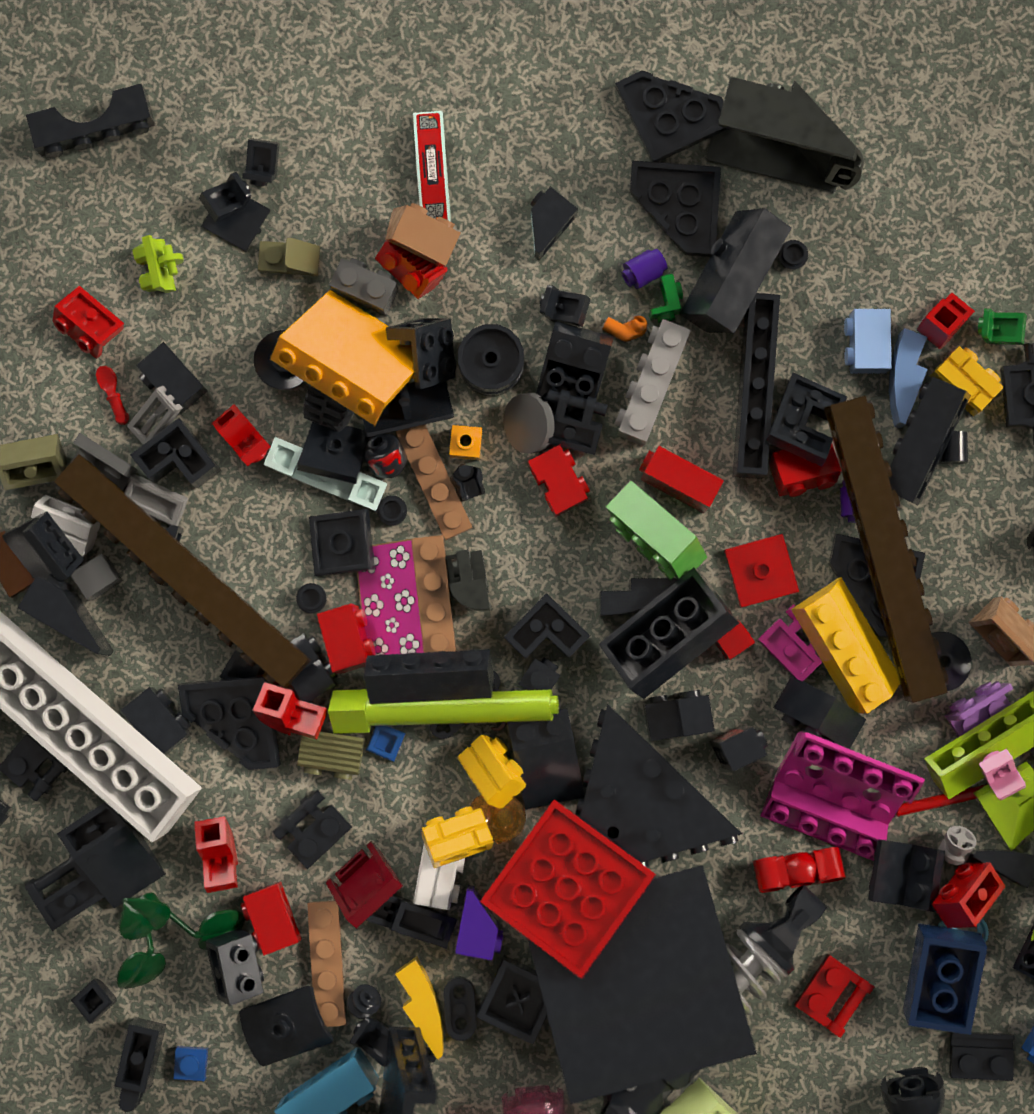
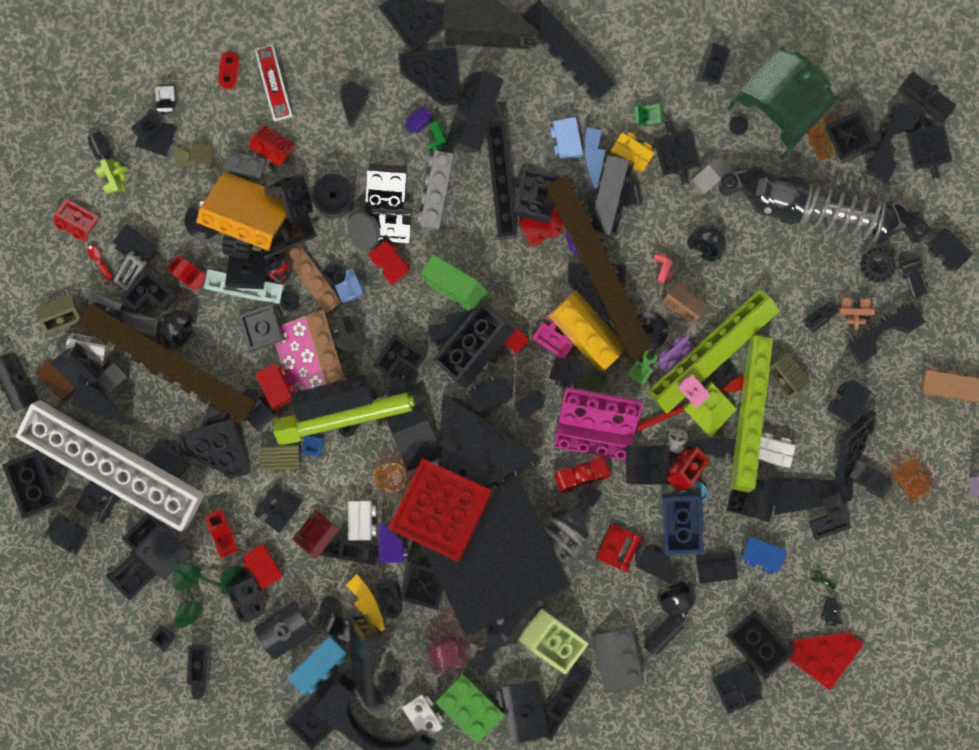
camera: 10 degrees left, 0 degrees up
black arch [26,83,156,158] -> none
blue plate [173,1046,208,1081] -> none
red brick [253,682,328,740] -> none
black plate [296,583,327,614] -> none
medium nougat plate [307,900,346,1027] -> none
medium nougat slope [385,203,461,267] -> none
yellow brick [421,806,493,869] -> none
light orange plate [449,425,482,460] -> none
yellow brick [458,734,526,809] -> none
black bracket [540,285,591,327] -> none
orange arm [602,315,648,342] -> none
red brick [639,446,724,514] -> none
red plate [724,534,799,608] -> none
black plate [778,240,808,270] -> none
red brick [916,293,975,350] -> none
none -> black brick [87,131,113,160]
none -> black cylinder [160,310,197,349]
none -> red plate [218,52,240,90]
none -> medium blue brick [335,268,366,305]
none -> black brick [522,0,616,102]
none -> bright green plate [627,351,658,386]
none -> black slope [634,544,672,584]
none -> coral bracket [653,253,673,284]

